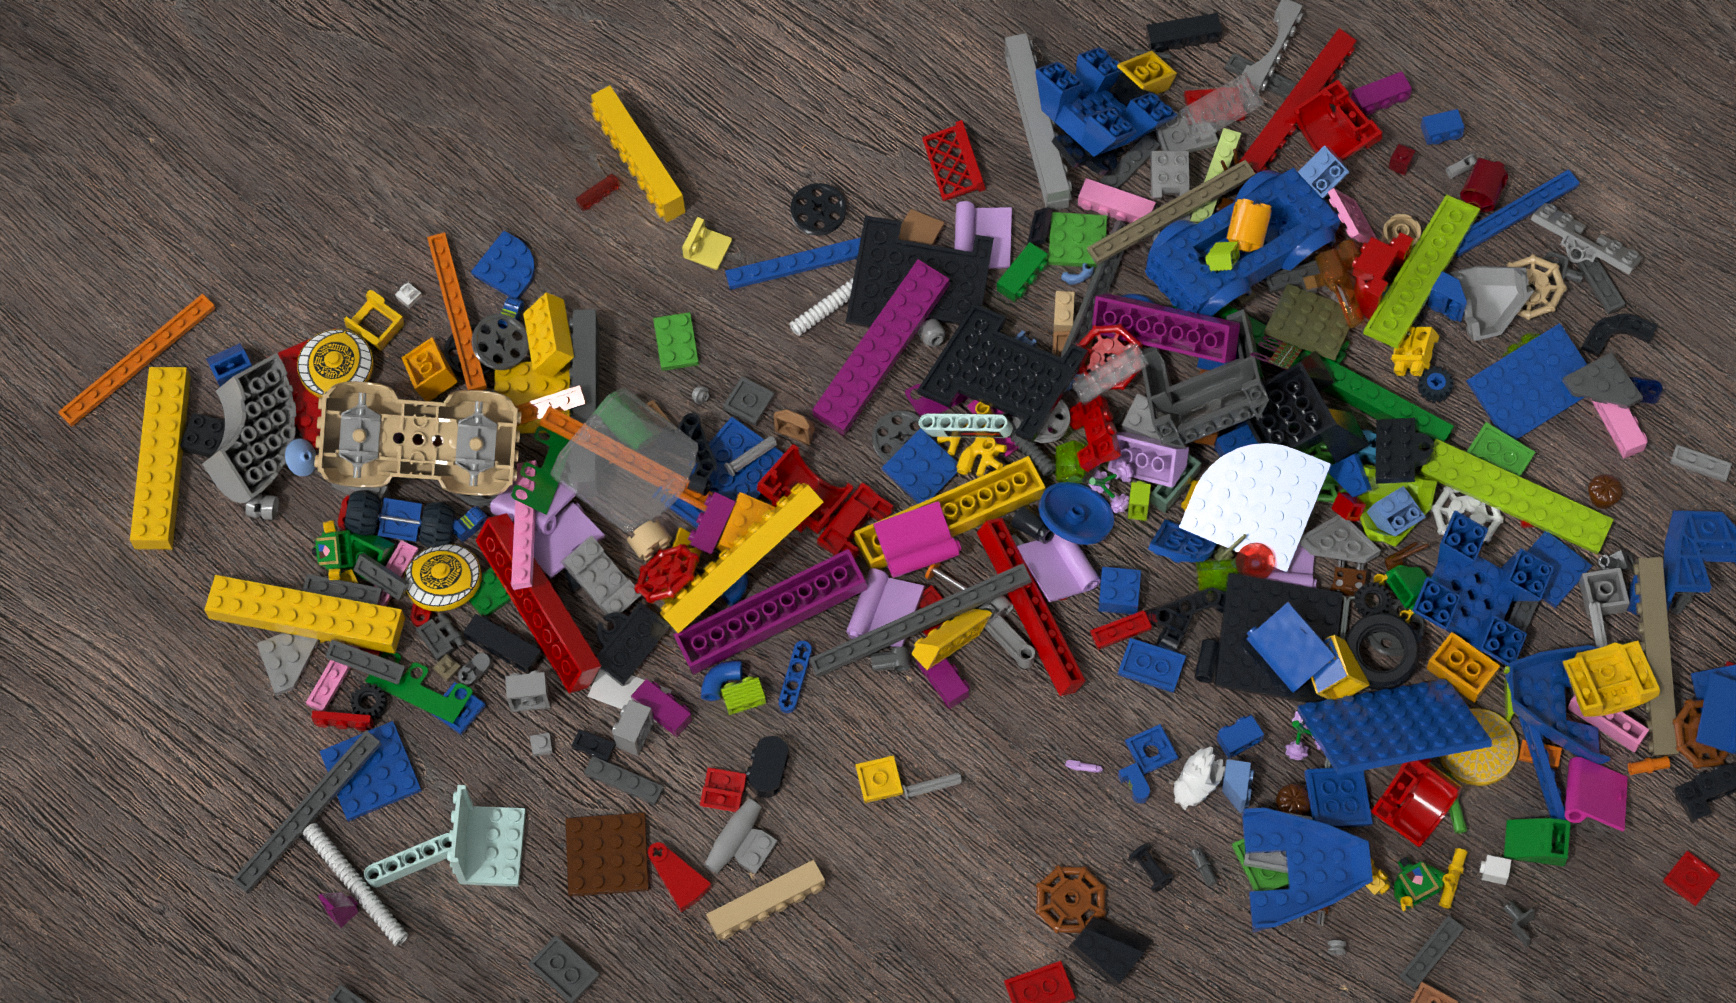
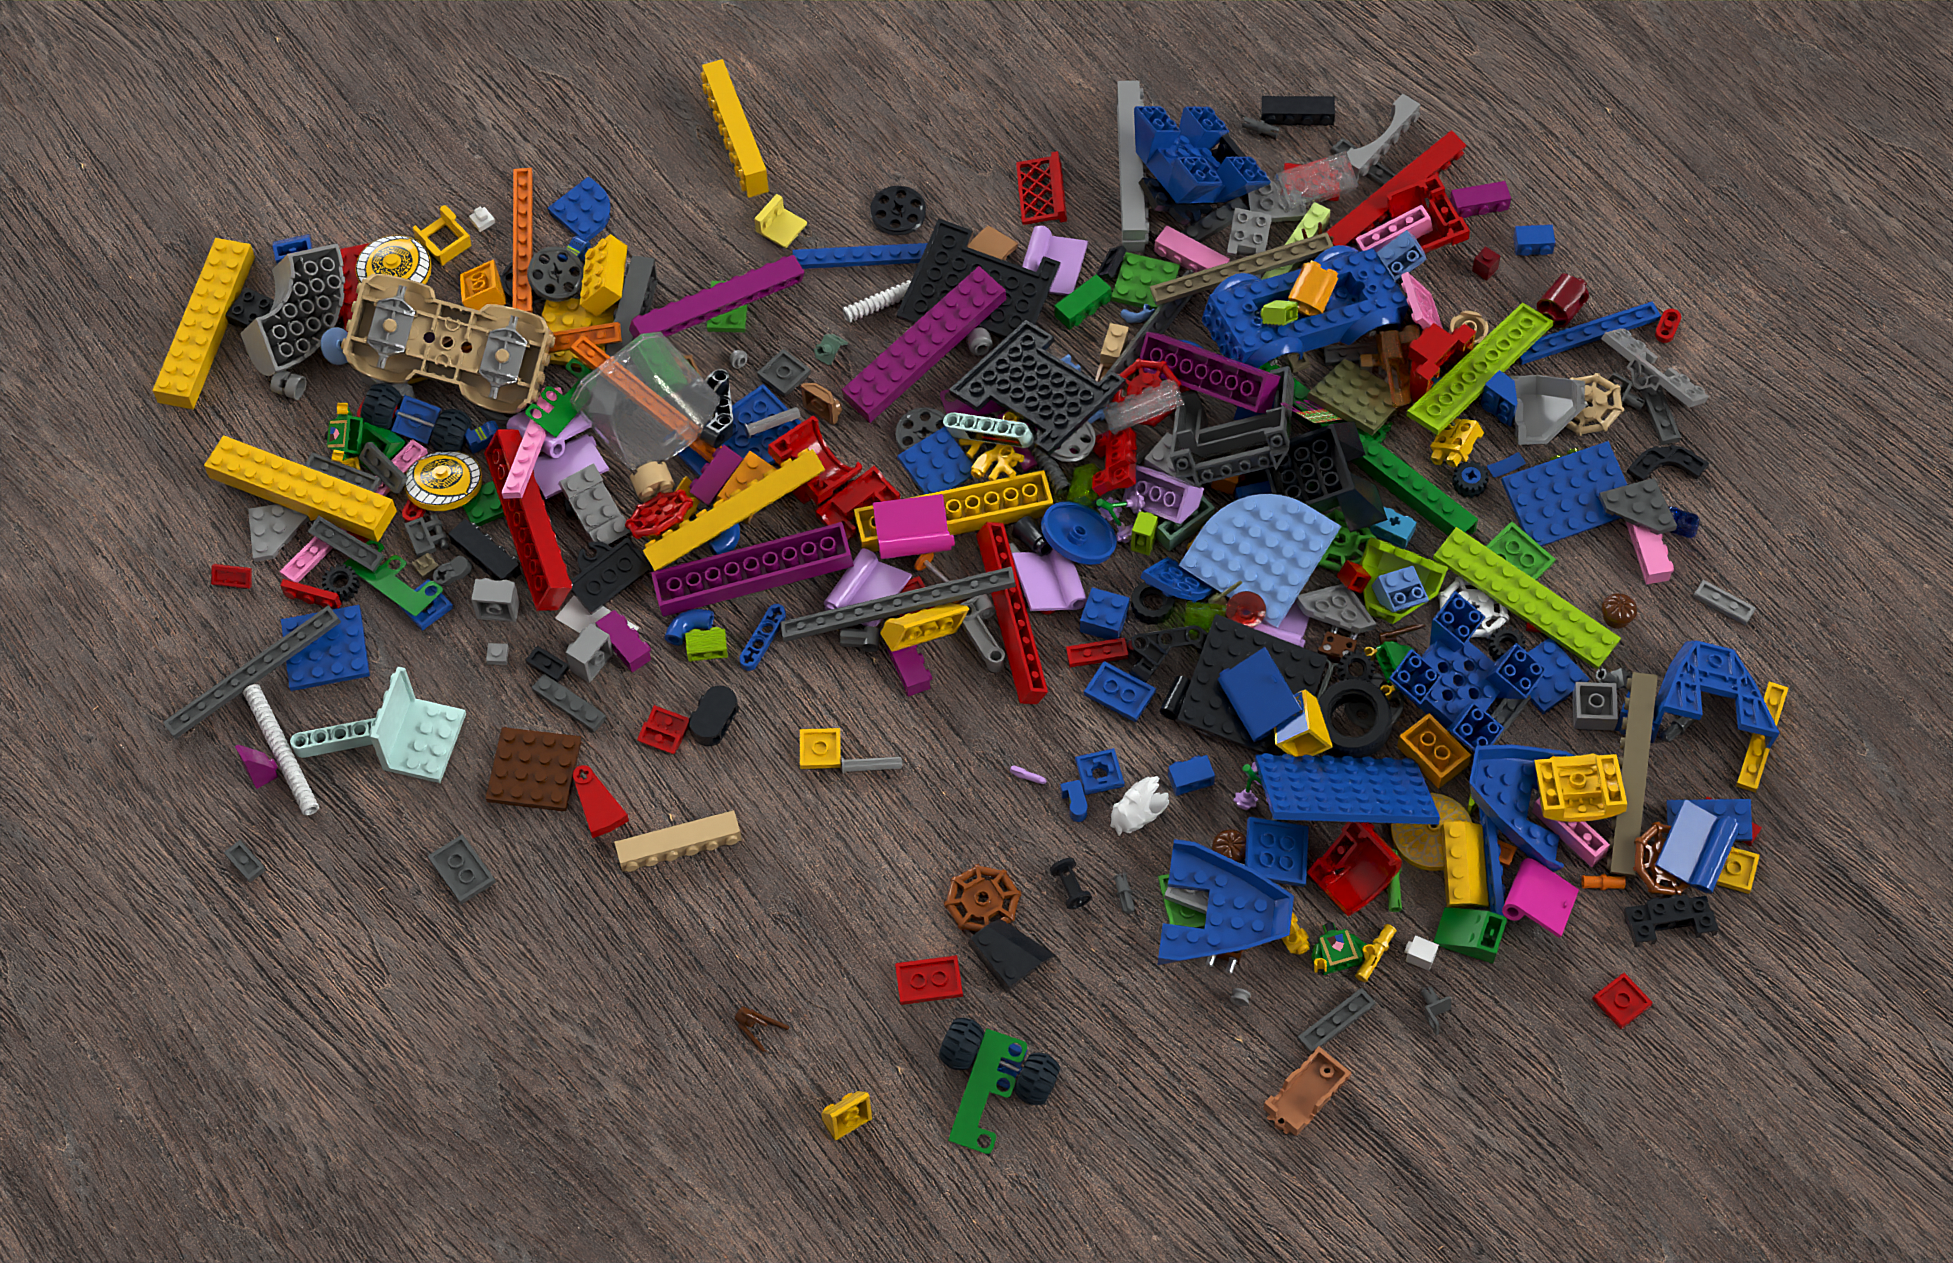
camera: 10 degrees right, 5 degrees down
orange plate [58,293,216,427] -> none
clear red piece [575,173,620,211] -> none
light grey plate [704,799,777,875] -> none
yellow slope [1117,51,1177,94] -> none
medium blue slope [1222,759,1254,813] -> none
blue wing [1328,454,1372,497] -> none
black plate [1375,418,1434,484] -> none
light grey bar [1446,153,1476,179] -> none
light grey axle [1588,602,1608,648] -> none
none -> red plate [211,564,252,589]
none -> magenta brick [629,255,805,341]
none -> sand green bracket [814,334,848,365]
none -> black tyre [1131,581,1175,625]
none -> bright pink brick [1355,205,1433,252]
none -> yellow slope [1441,821,1489,908]
none -> blue sticker [1487,452,1526,478]
none -> black tyre [1488,626,1526,661]
none -> red plate [1655,309,1681,343]

